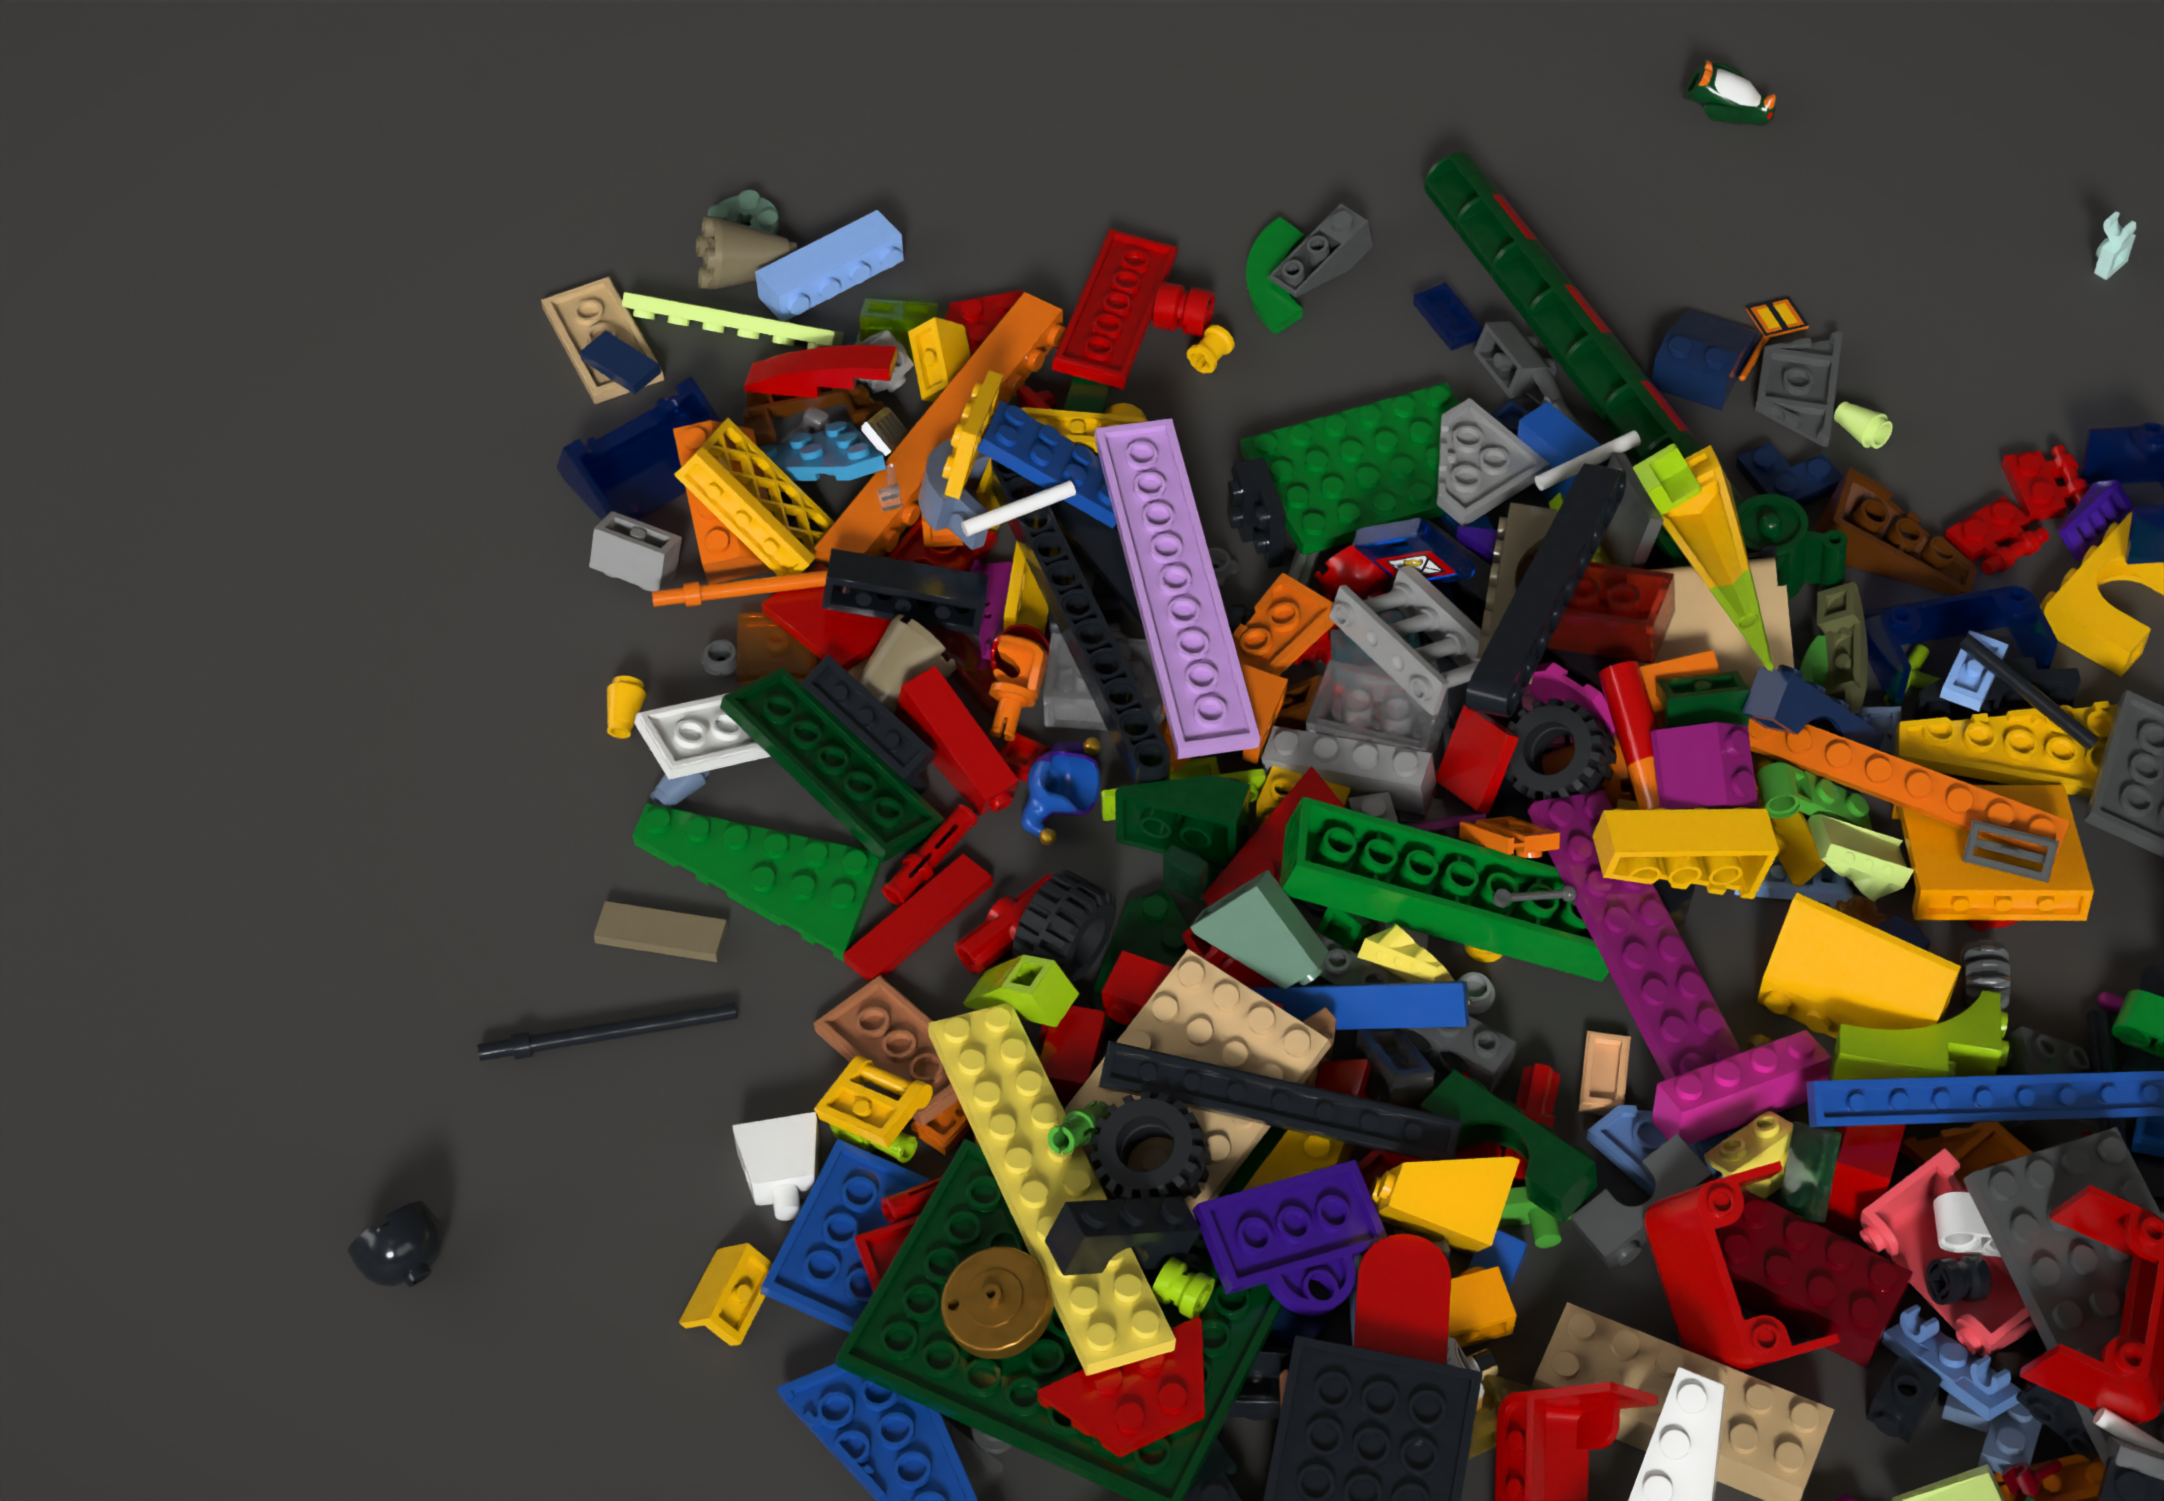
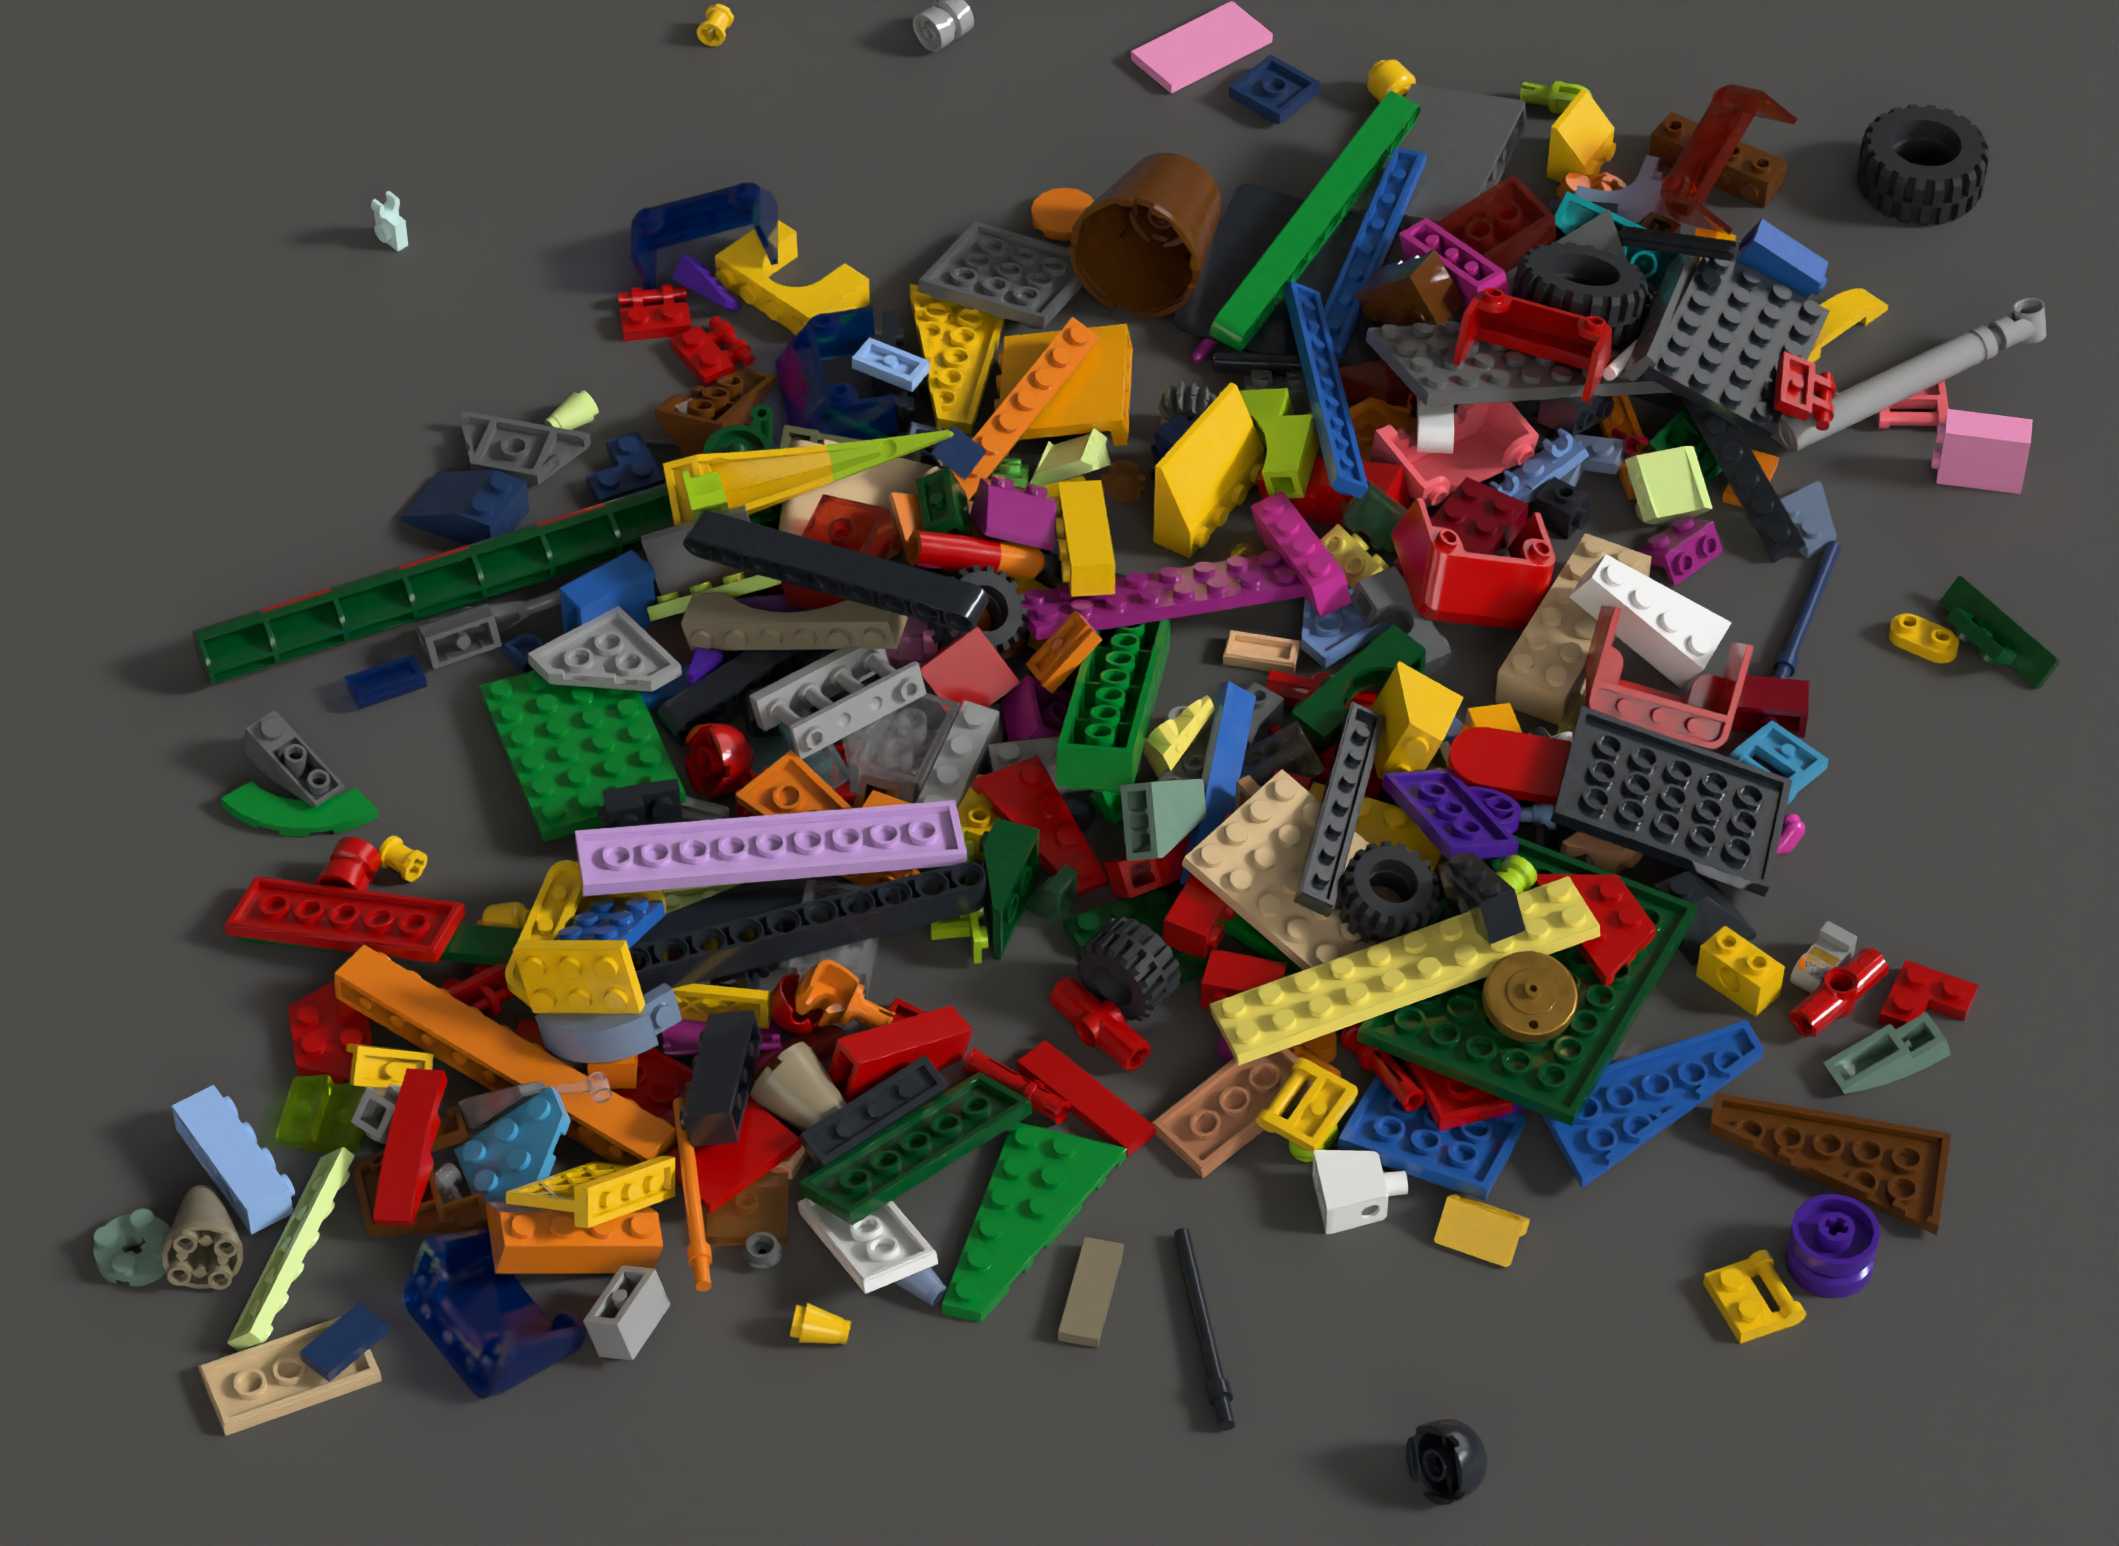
camera: 90 degrees left, 5 degrees down
white bar [961,480,1076,537] -> none
lime slope [963,954,1079,1027] -> none
blue piece [1021,737,1101,846] -> none
bright green pin [1048,1100,1109,1155] -> none
clear blue container [1353,518,1475,585] -> none
dark grey hinge [1492,885,1577,908] -> none
white bar [1535,430,1641,491] -> none
dark green animal [1682,60,1776,126] -> none
piece [1739,296,1809,381] -> none
black wheel [1925,1255,1992,1305] -> none
black bar [1958,633,2099,751] -> none
dark grey tile [1962,820,2059,883] -> none

